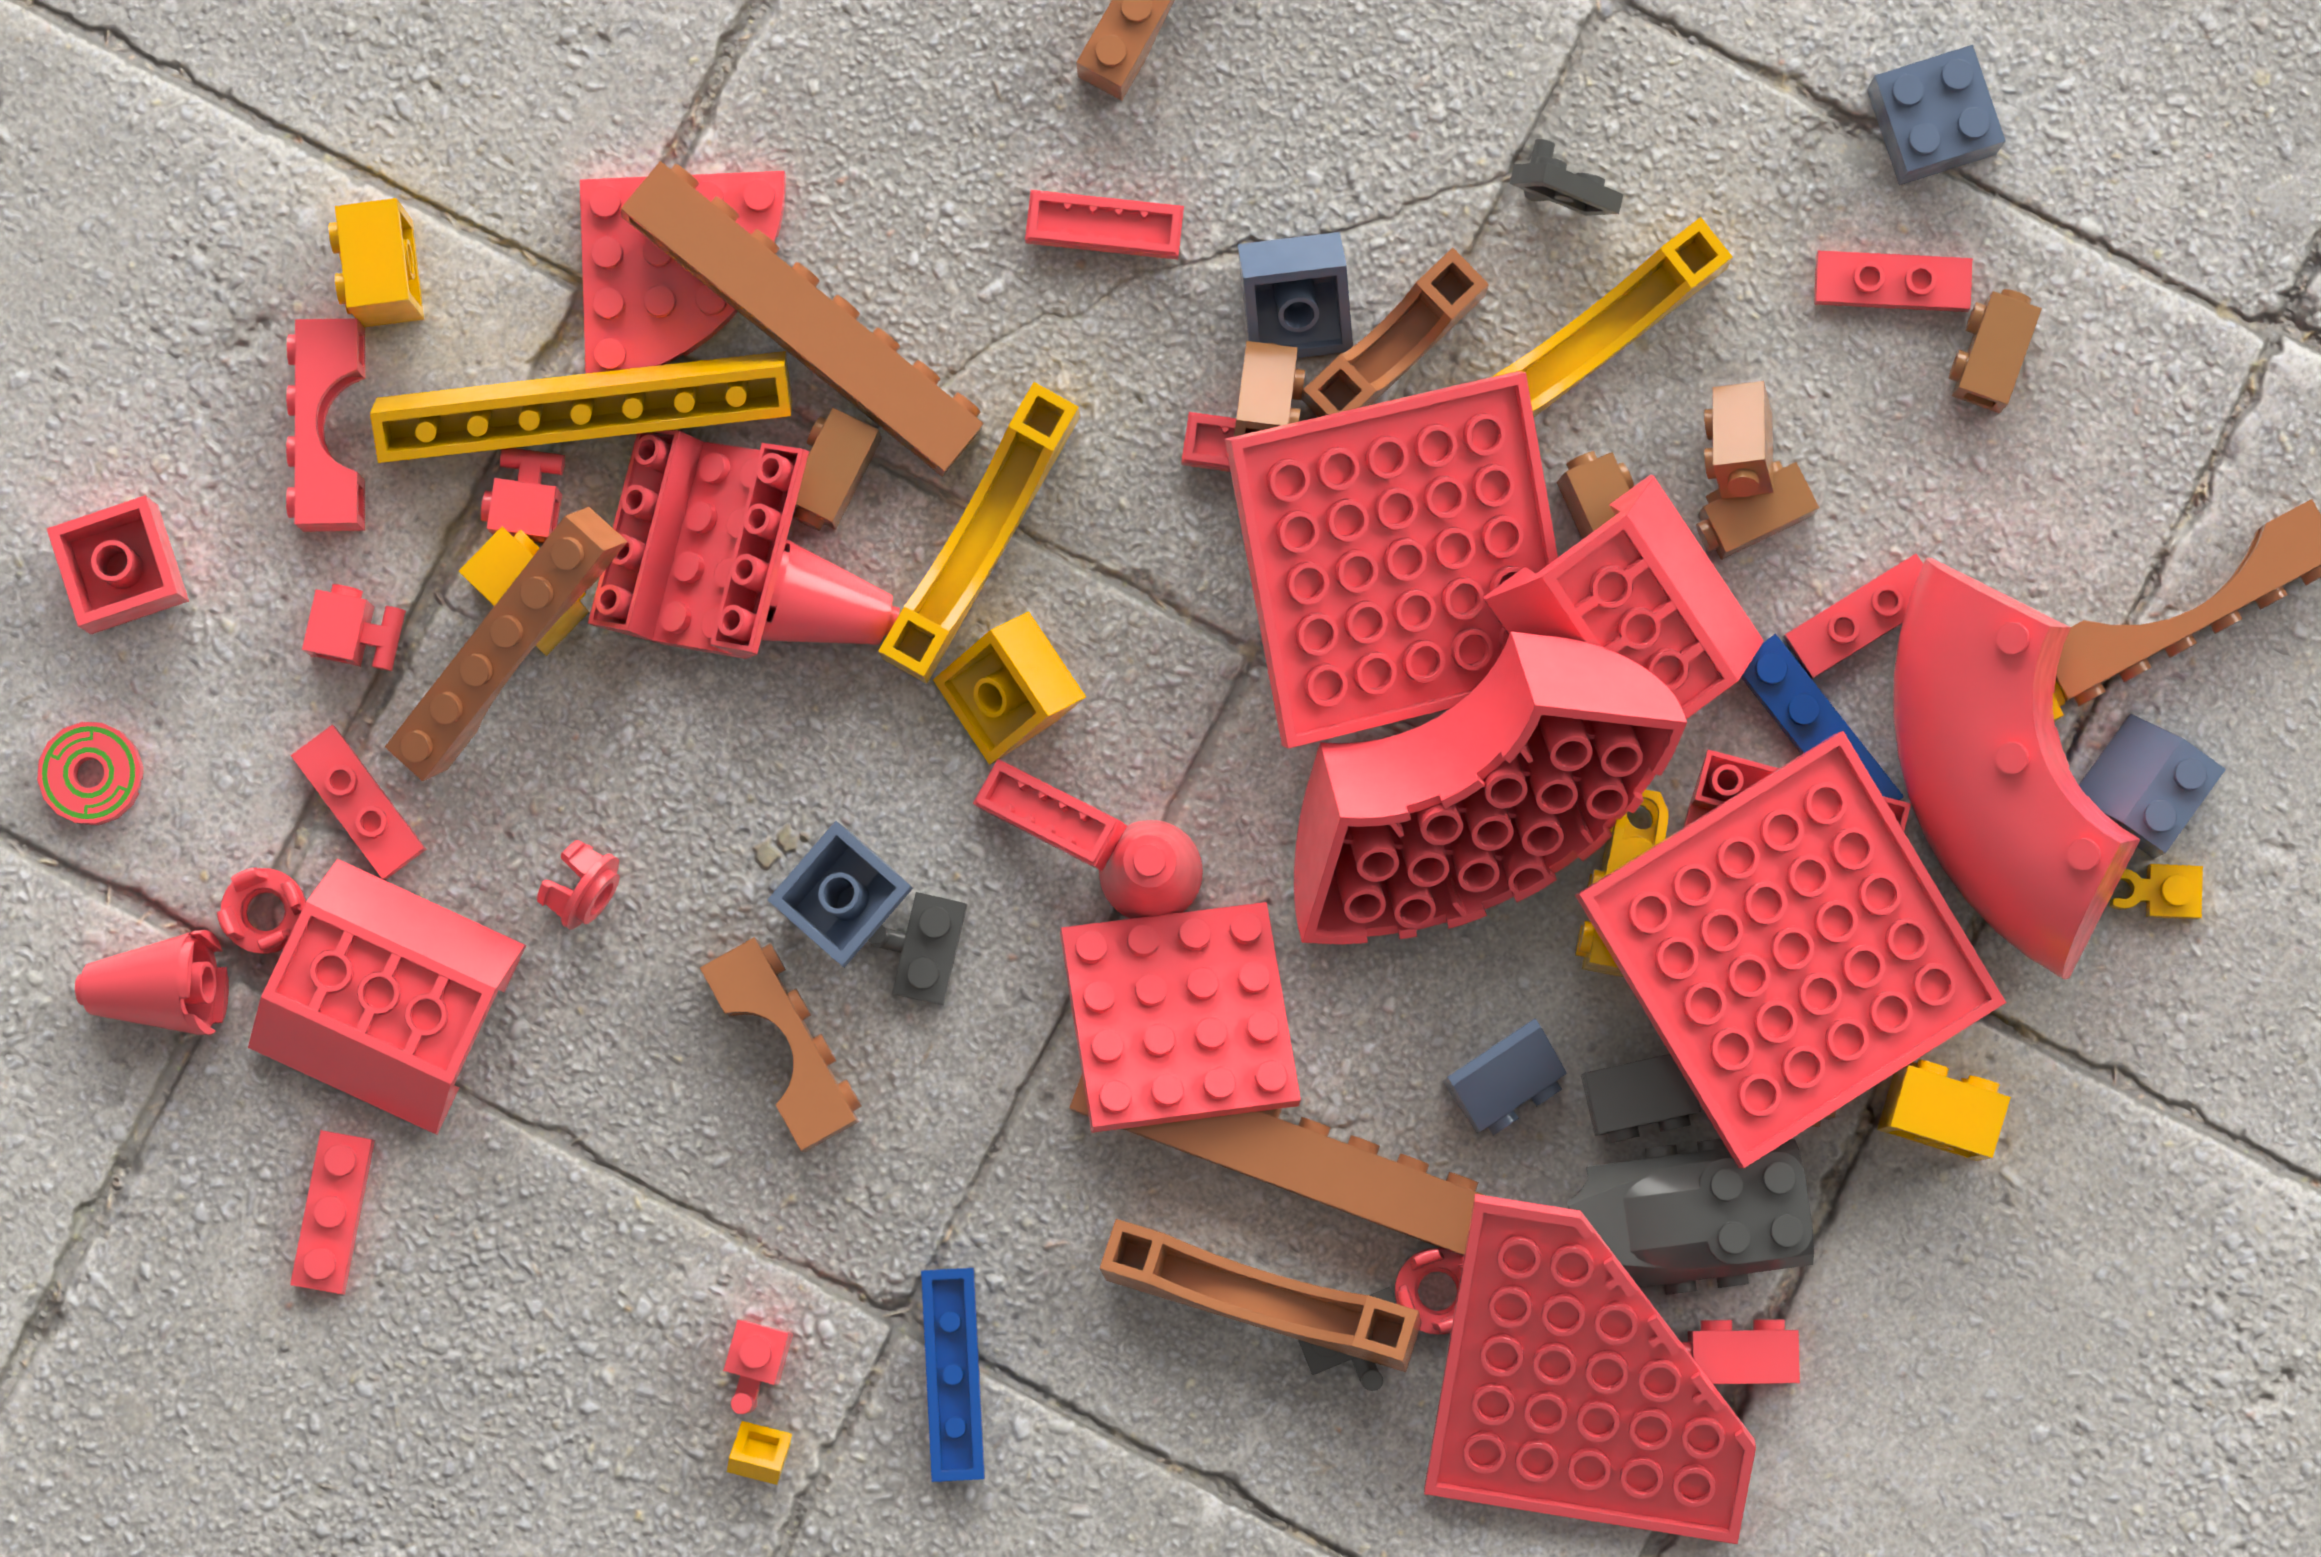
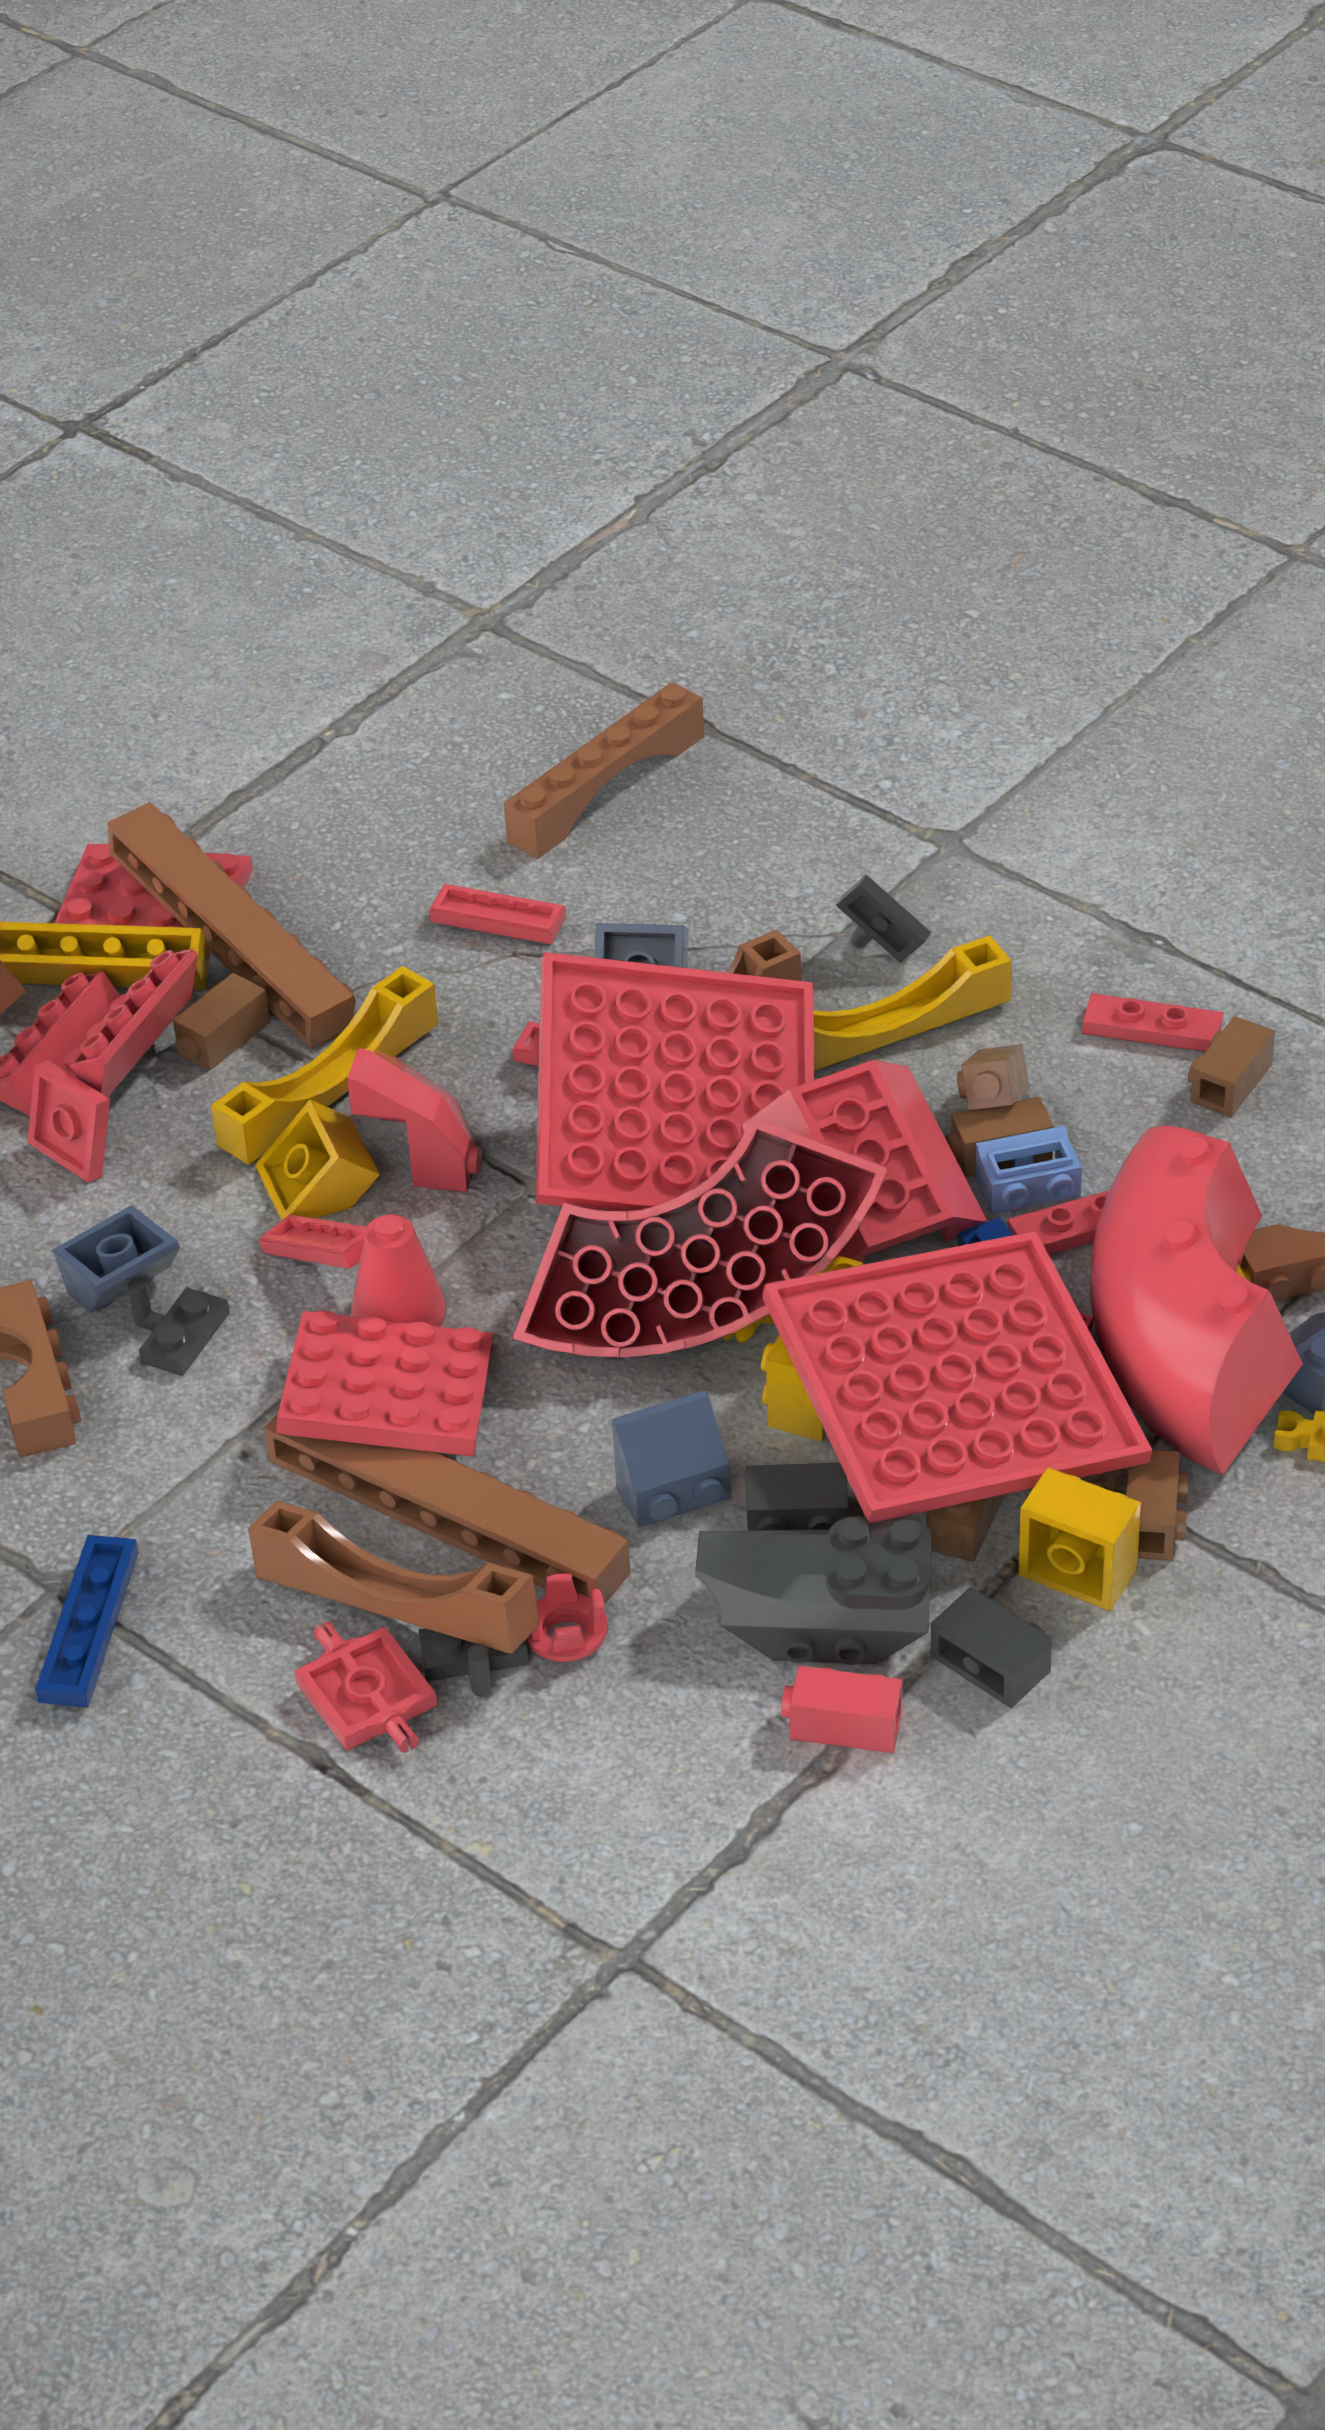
camera: 10 degrees right, 40 degrees down
coral cone [761,540,900,645] -> none
coral plate [1424,1194,1756,1544] -> none
sand blue brick [1867,45,2006,186] -> none
none -> coral plate [27,1060,110,1183]
none -> coral plate [294,1622,437,1753]
none -> coral brick [347,1048,482,1192]
none -> dark grey brick [931,1587,1052,1709]
none -> light blue window [975,1126,1082,1214]
none -> medium nougat brick [1126,1450,1189,1561]

